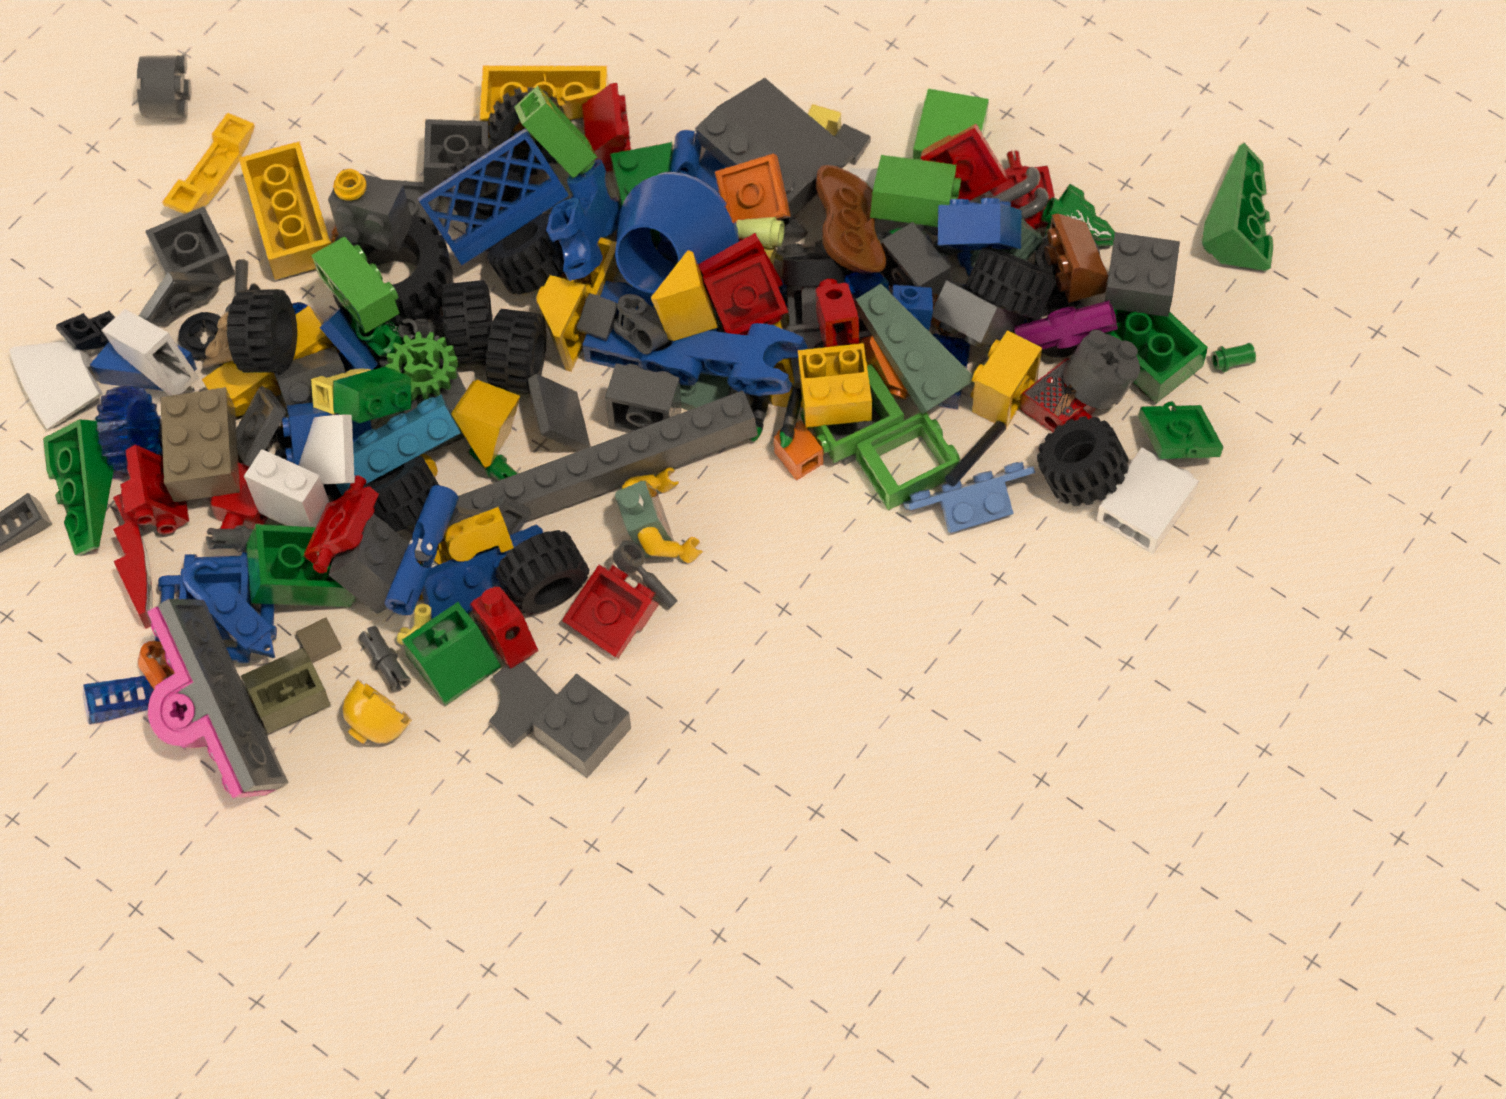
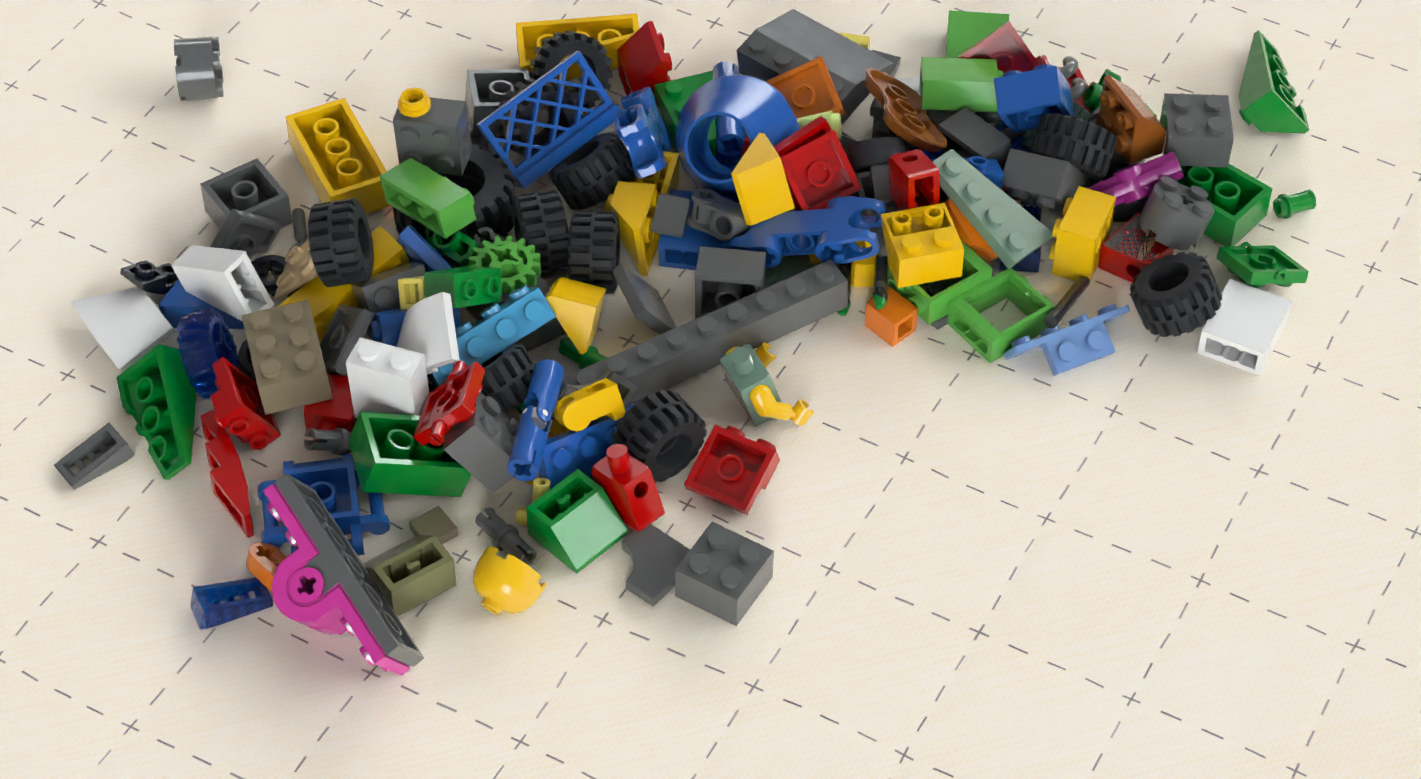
camera: 10 degrees left, 15 degrees down
yellow slope [162,112,255,214] -> none
blue plate [183,558,275,658] -> none
bright green window [514,86,597,178] -> none
dark grey piece [613,541,678,609] -> none

